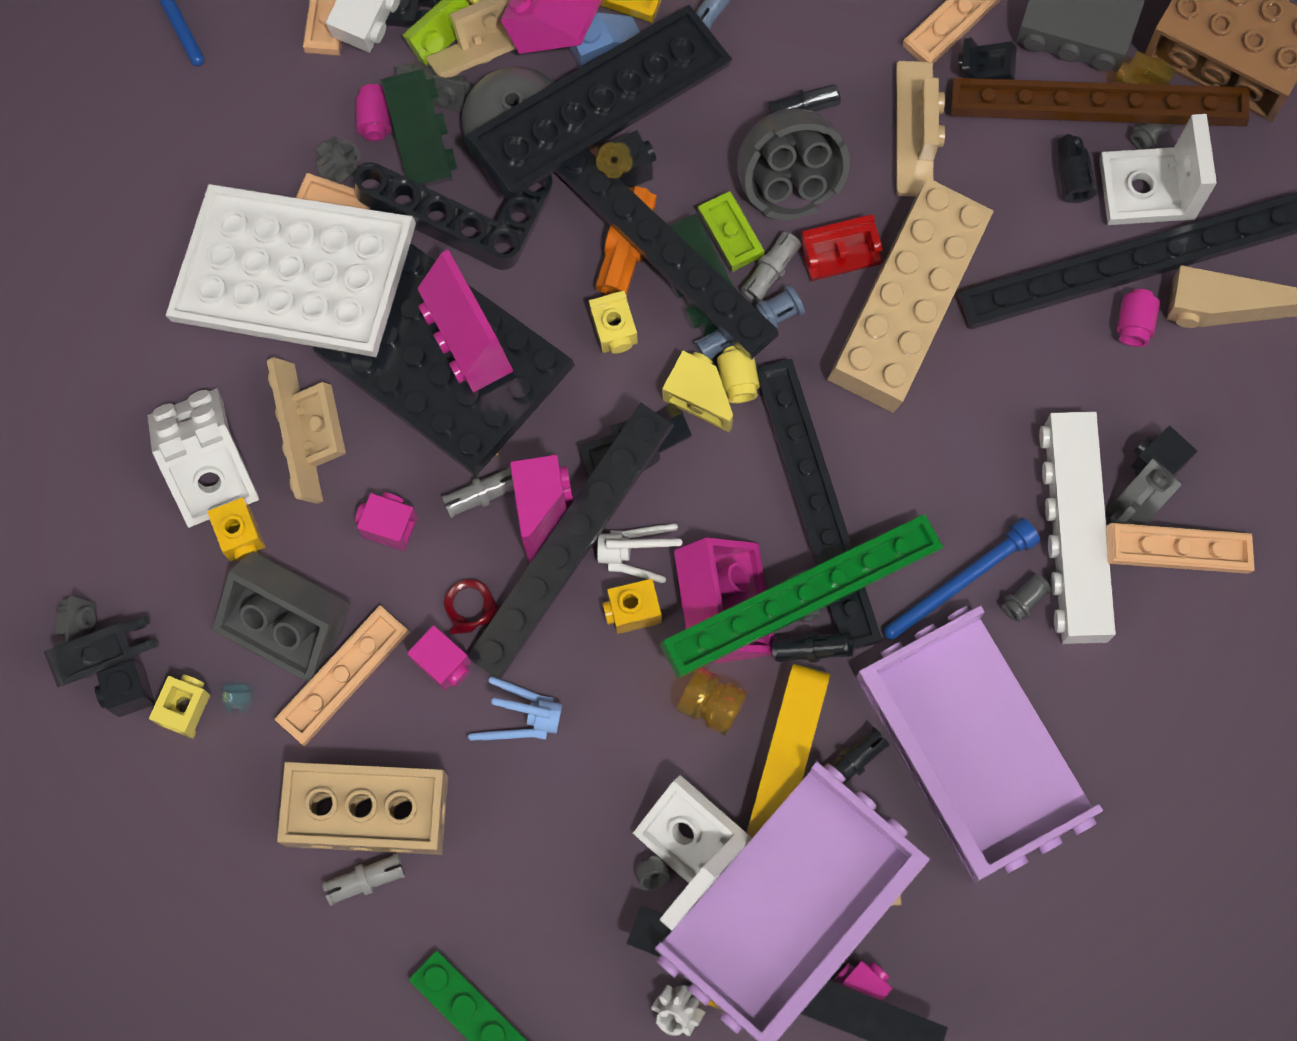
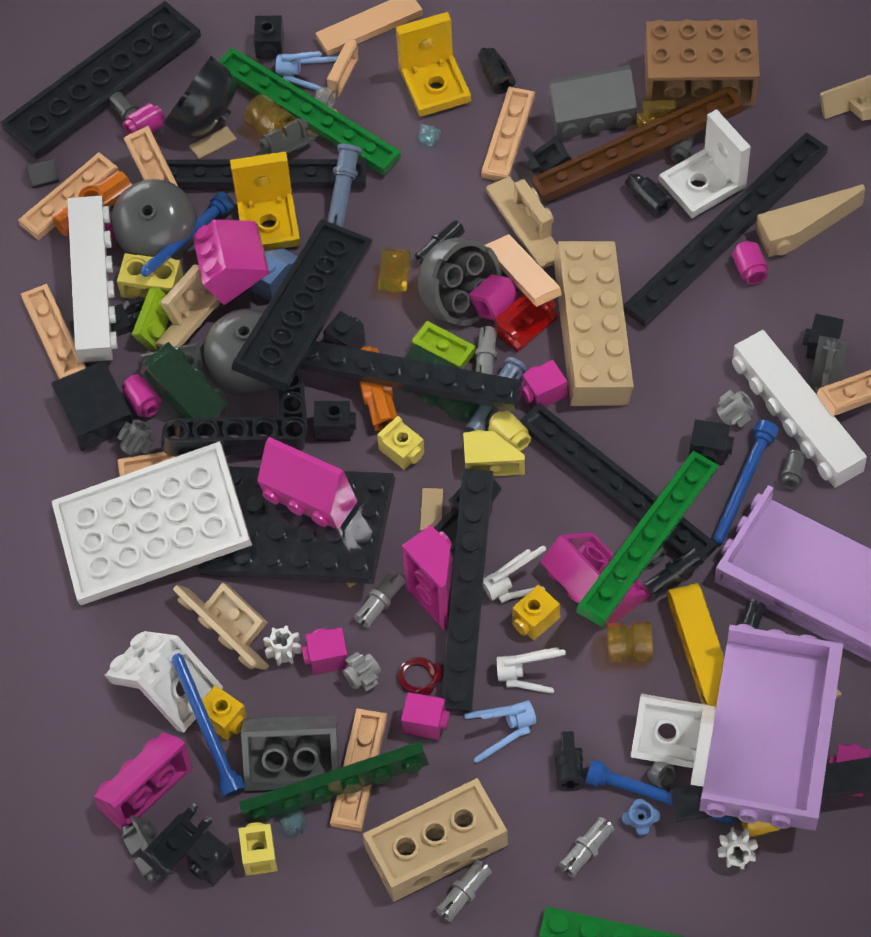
camera: 30 degrees left, 15 degrees down
clear yellow plate [596,142,633,179] -> none
none -> black brick [51,361,133,451]
none -> dark pink slope [94,732,192,831]
none -> blue piece [172,653,246,797]
none -> dark green plate [239,741,429,824]
none -> white gear [263,625,302,666]
none -> black brick [313,401,357,441]
none -> light grey gear [343,651,381,692]
none -> clear yellow bracket [378,249,410,293]
none -> tan window [420,488,443,531]
none -> dark pink brick [469,274,519,321]
none -> light nougat tile [485,234,562,307]
none -> white plant [497,647,566,694]
none -> dark pink brick [522,360,568,407]
none -> black hinge [554,731,585,791]
none -> light grey pin [558,817,615,878]
none -> blue piece [585,759,735,825]
none -> medium blue plate [622,799,660,836]
none -> black brick [689,419,735,465]
none -> light grey gear [717,389,754,427]

